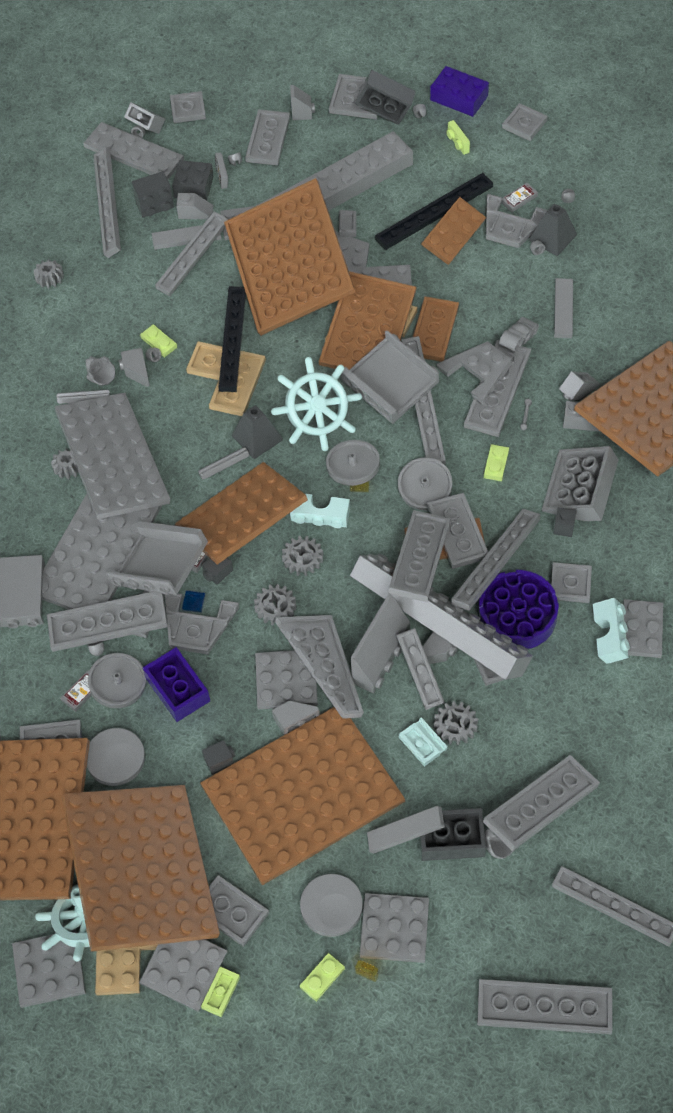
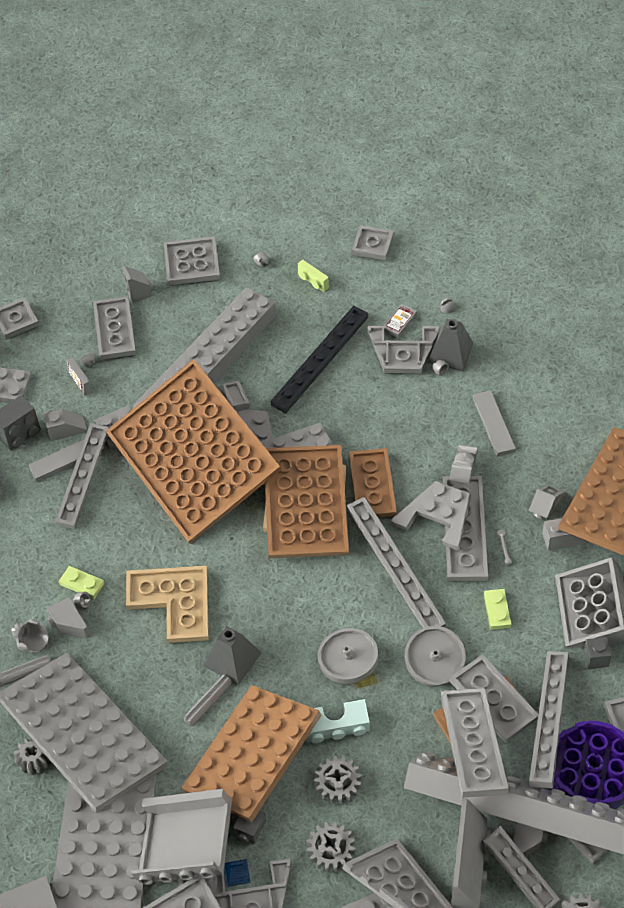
camera: 20 degrees left, 5 degrees down
dark grey brick [172,160,214,201] -> none
black plate [218,286,246,392] -> none
light aqua piece [271,357,362,451] -> none
light grey panel [341,330,439,424] -> none
dark grey brick [355,70,416,125] -> none
medium nougat plate [421,197,487,265] -> none
dark purple brick [430,66,489,117] -> none

